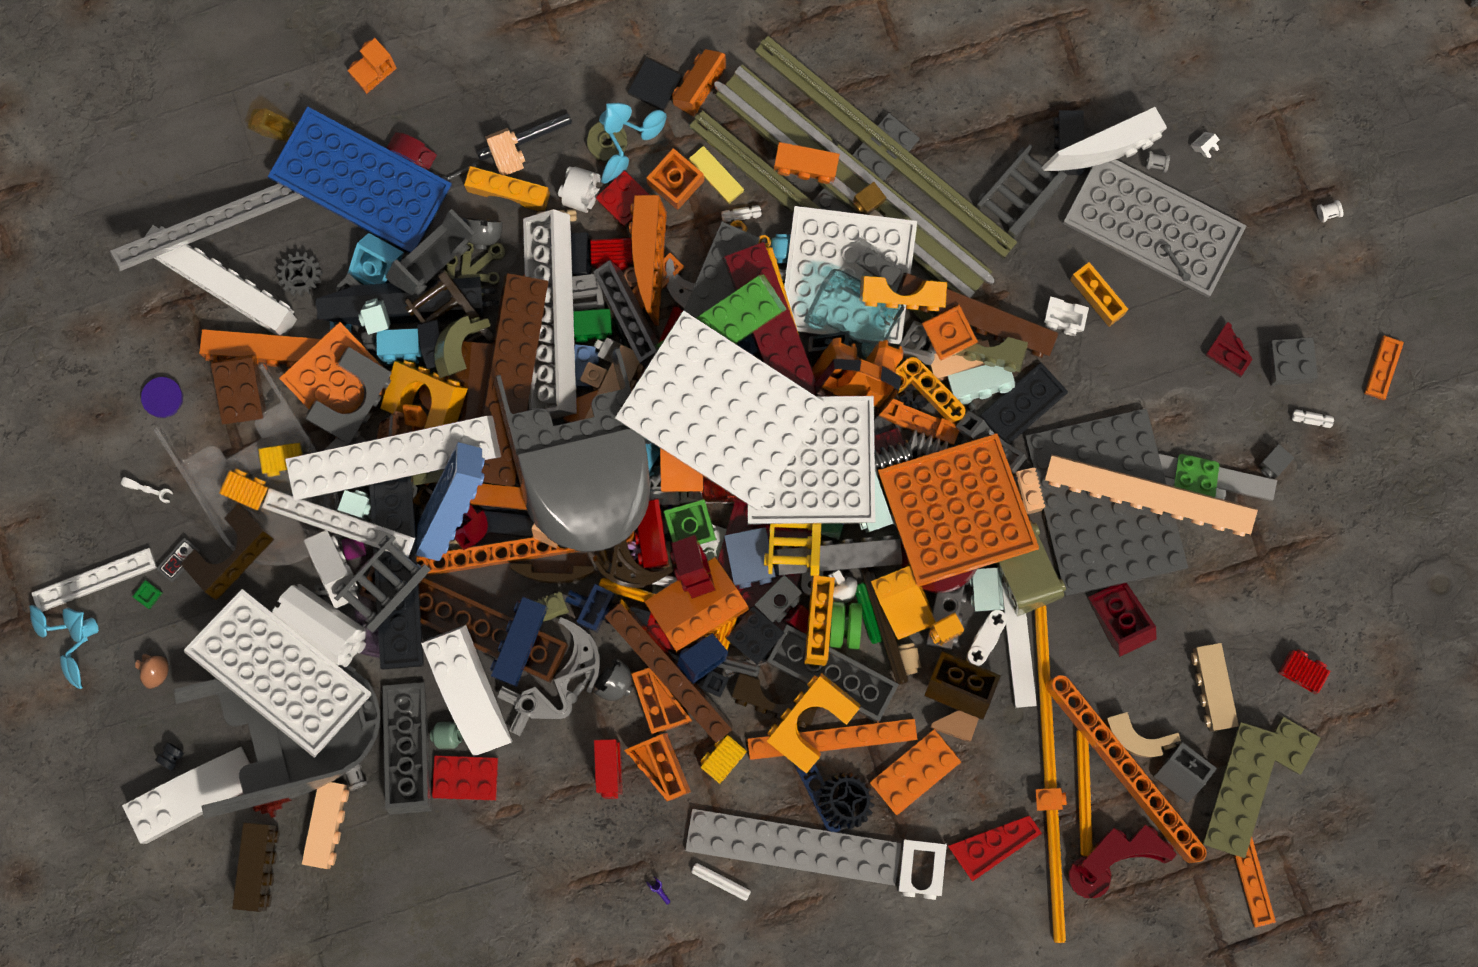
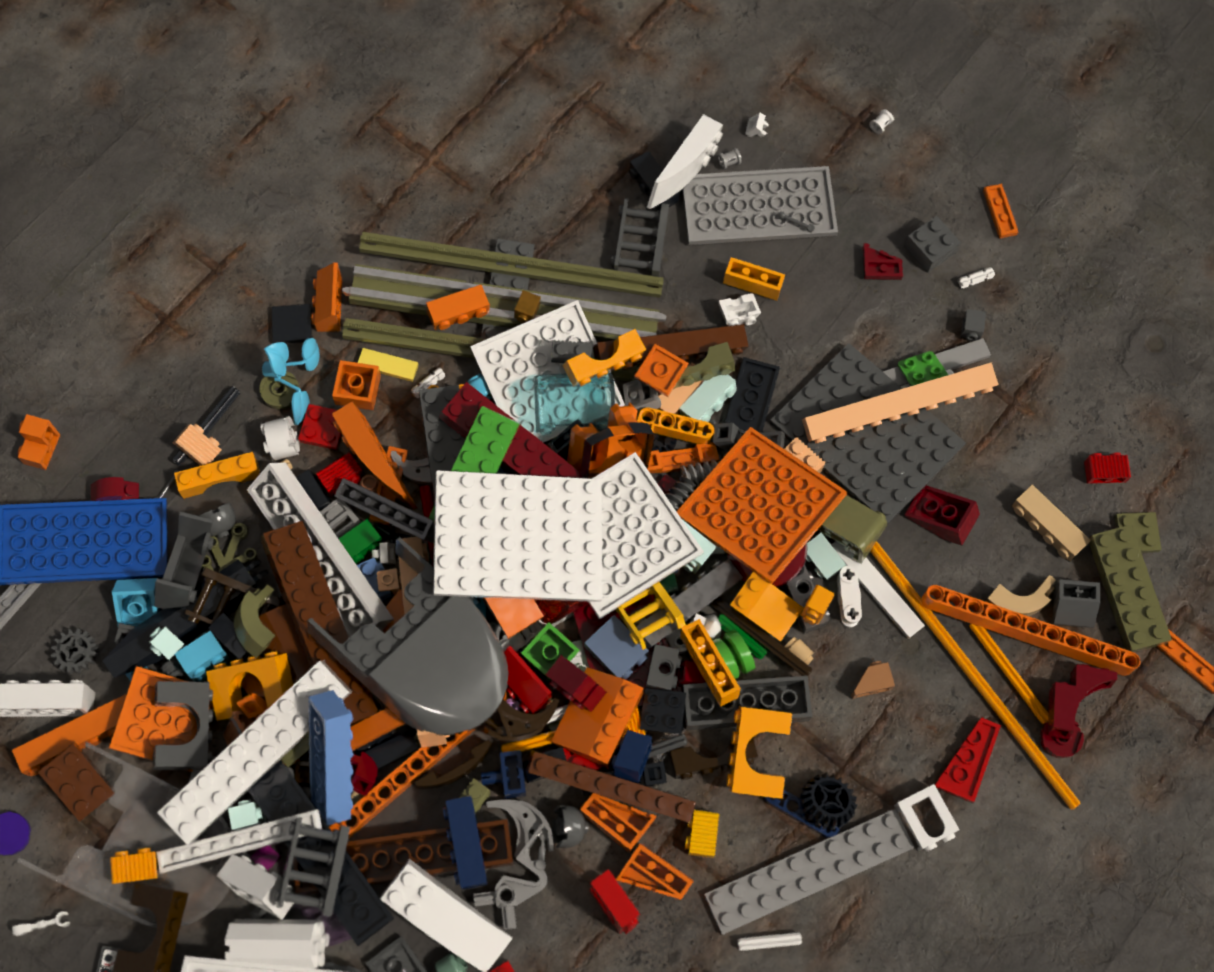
camera: 40 degrees left, 10 degrees down
yellow brick [258,442,303,477] -> none
orange plate [748,719,917,760] -> none
orange plate [870,729,961,816] -> none
dark brown brick [924,651,1001,720] -> none
orange bracket [1036,788,1067,811] -> none

